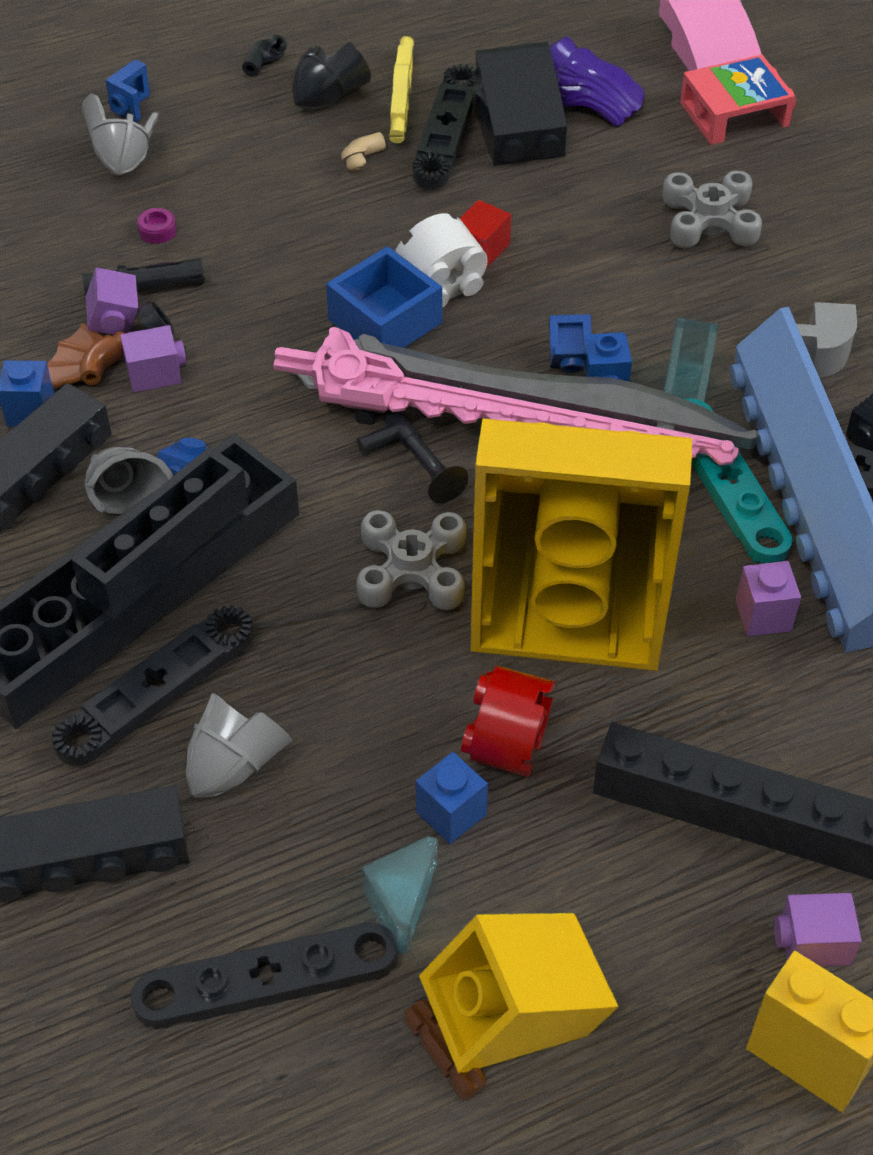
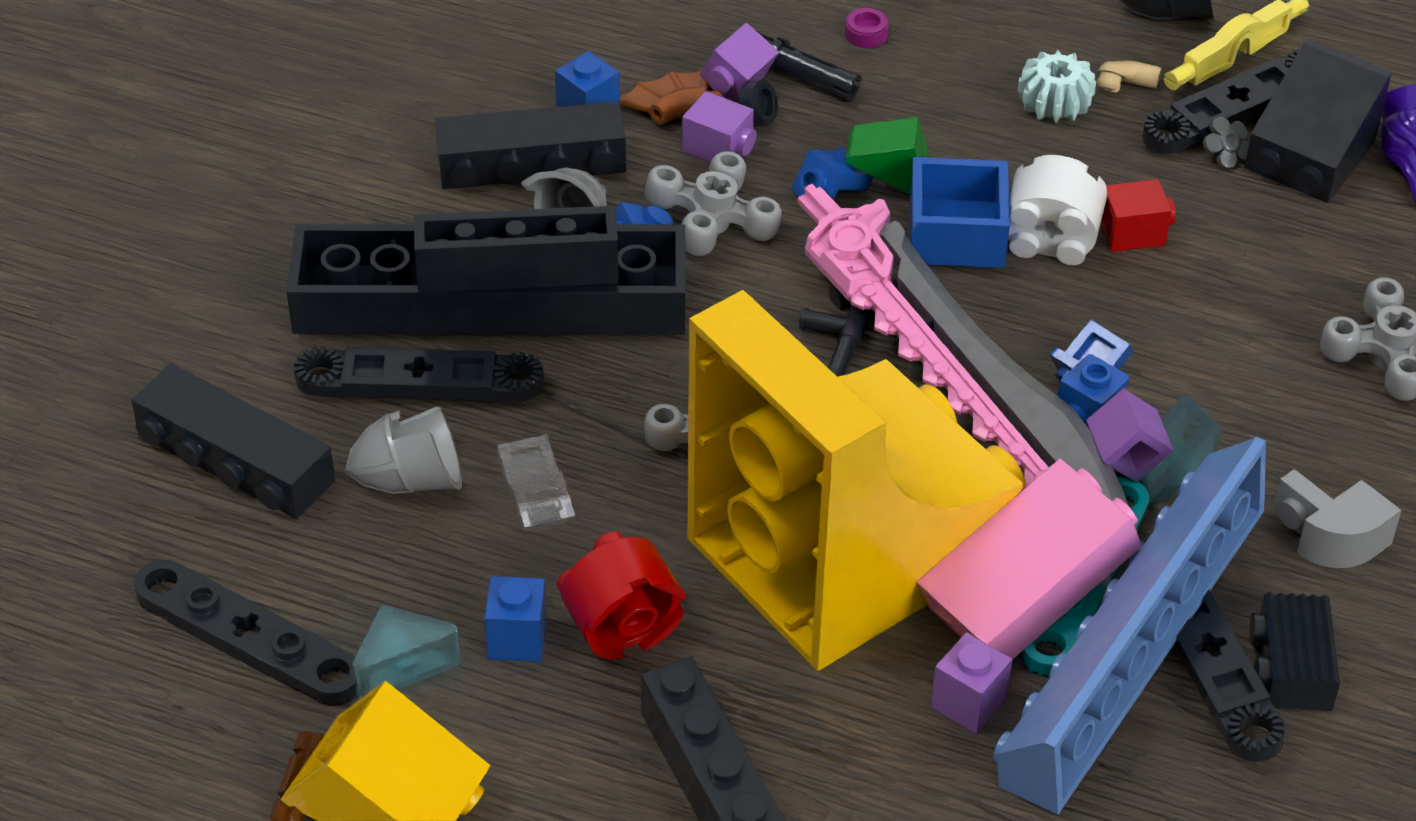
camera: 45 degrees right, 5 degrees down
none -> clear slope [497,434,575,531]
none -> light grey gear [644,151,782,256]
none -> blue bracket [791,147,874,200]
none -> green slope [845,117,931,195]
none -> bright pink brick [917,458,1142,659]
none -> light aqua gear [1018,50,1096,123]
none -> medium lavender brick [1086,388,1174,482]
none -> dark grey plant [1203,117,1249,169]

